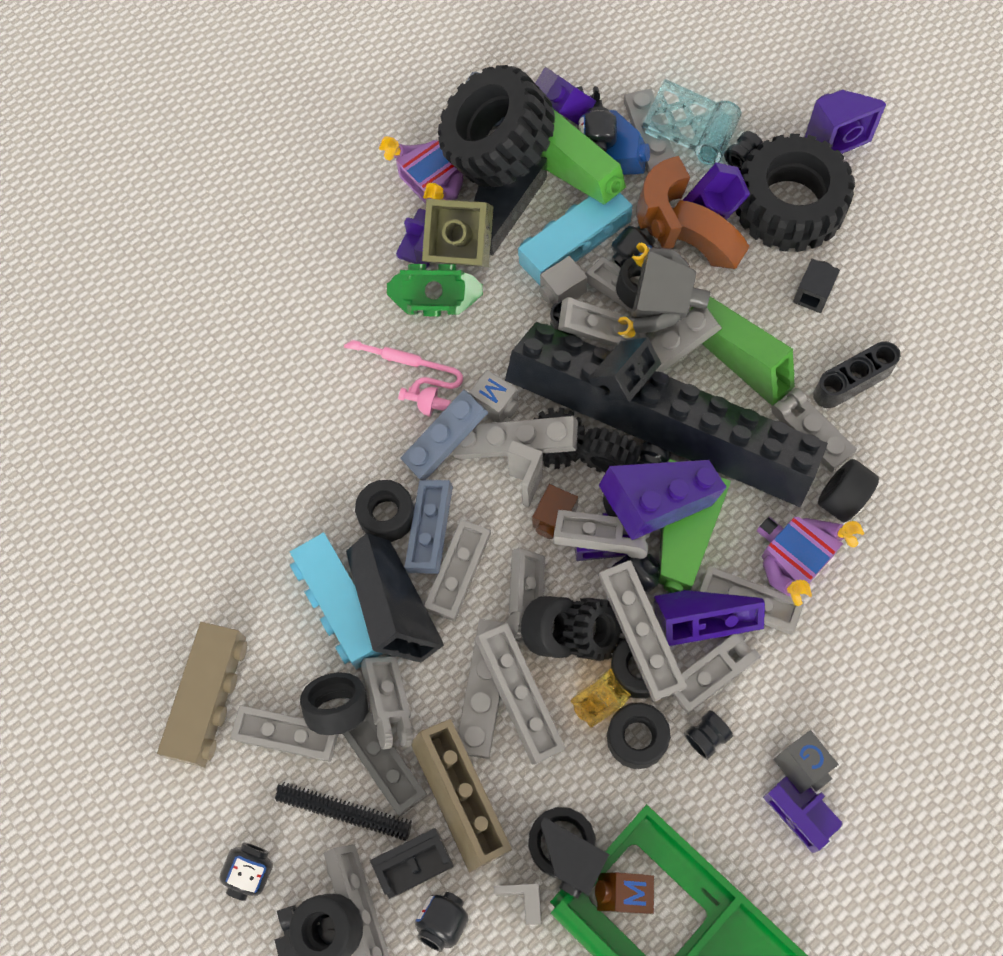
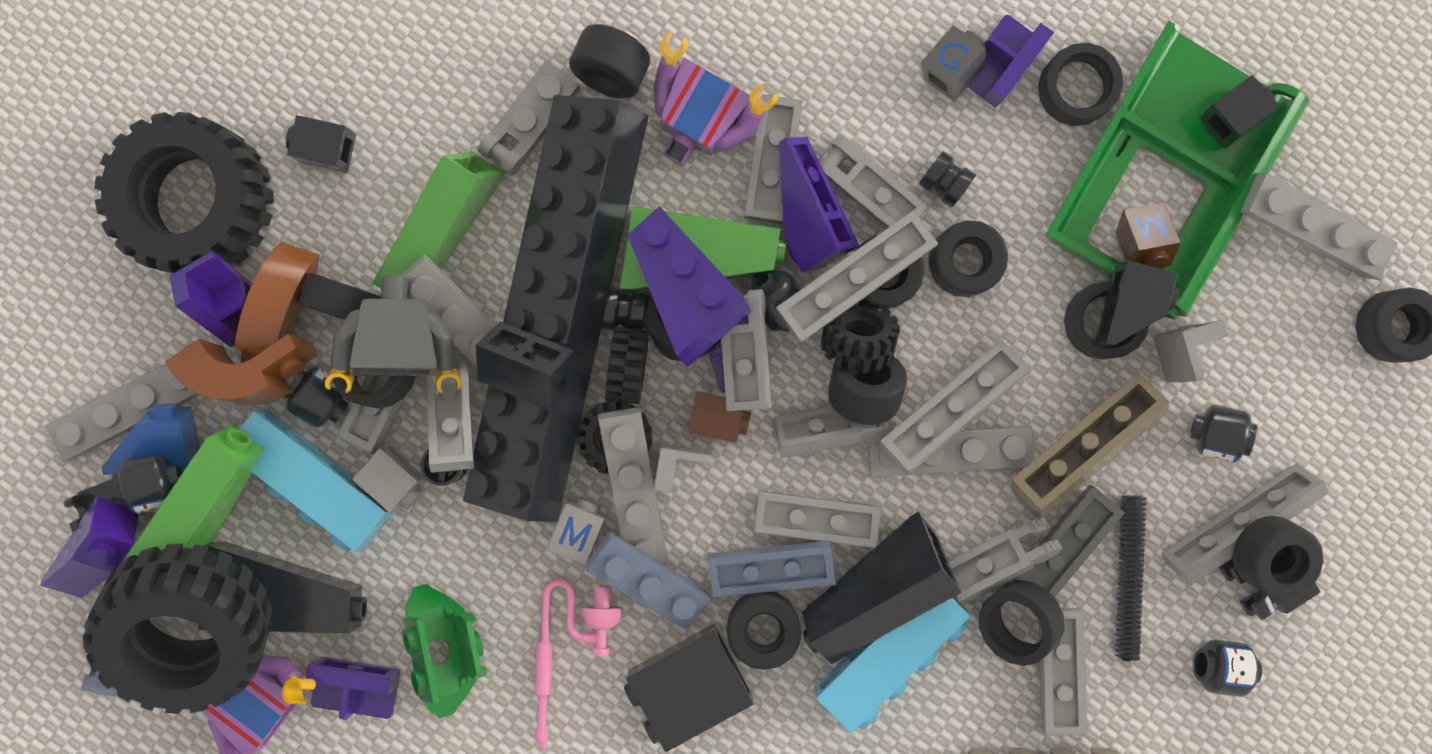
camera: 110 degrees left, 20 degrees up
black hinge [370,828,454,899] -> none
olive brick [422,199,493,268] -> none
clear yellow brick [570,668,631,728] -> none
clear light blue piece [642,79,742,165] -> none
black wheel [724,131,763,171] -> none
dark purple slope [804,89,886,154] -> none
black beam [813,341,901,408] -> none
none -> black tyre [298,272,381,320]
none -> black brick [624,624,754,753]
none -> black tyre [1038,42,1123,126]

